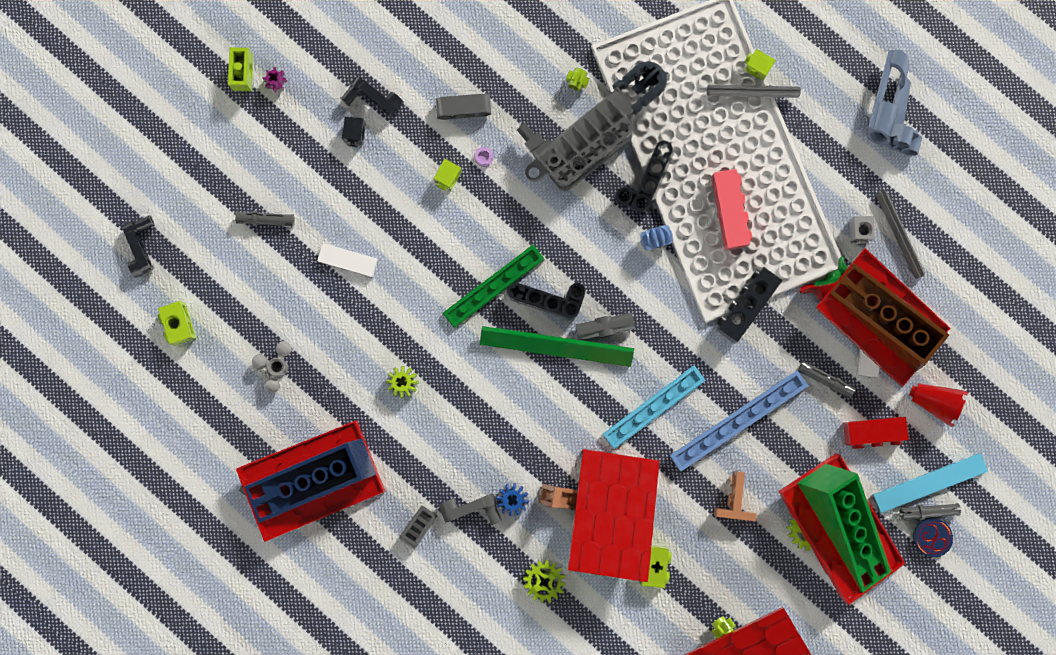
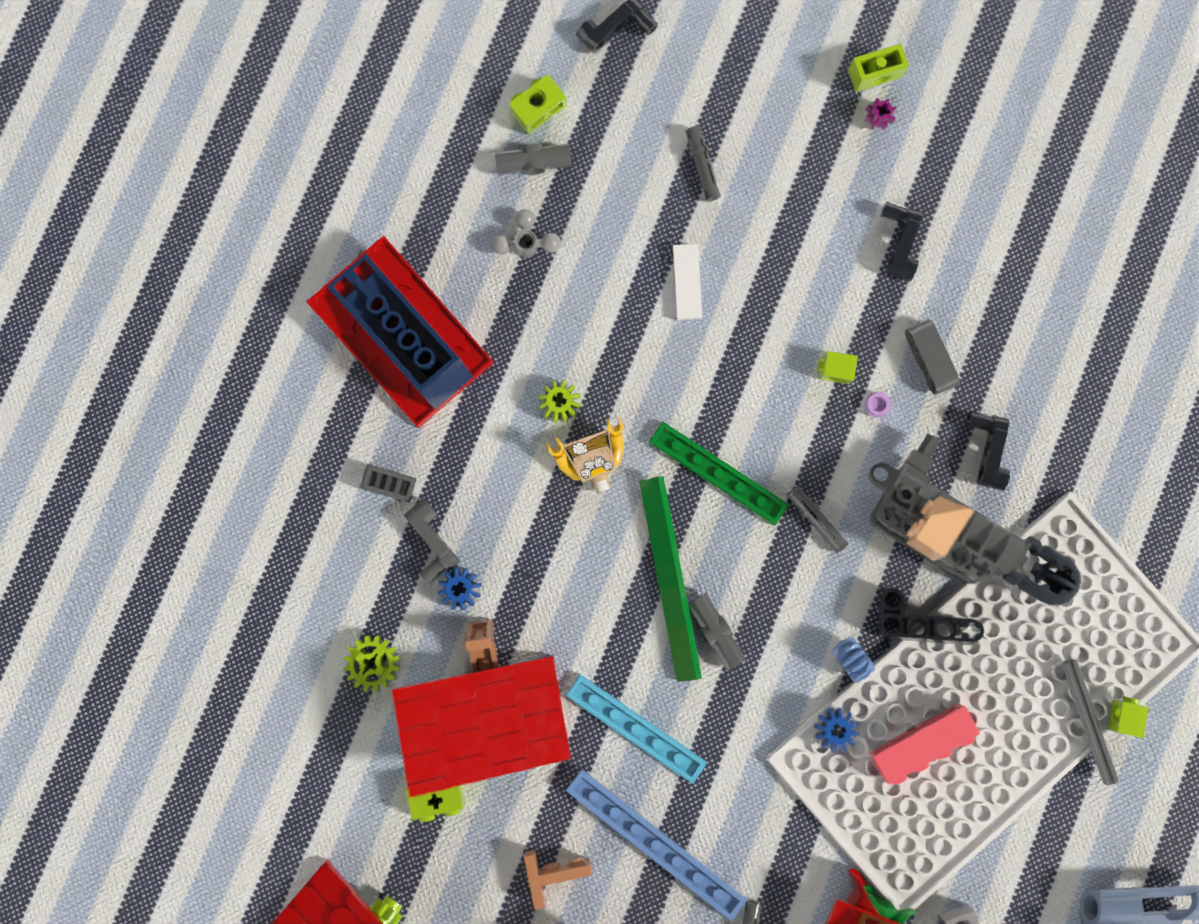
camera: 70 degrees right, 0 degrees up
black brick [342,116,366,147] -> none
black beam [507,283,586,320] -> none
lime gear [565,68,590,91] -> none
black brick [716,267,783,344] -> none
none -> dark grey piece [495,144,572,175]
none -> torso [546,417,624,494]
none -> dark grey pin [787,486,849,554]
none -> blue gear [814,707,859,753]
none -> light nougat slope [906,496,974,561]
none -> black beam [966,411,1010,491]

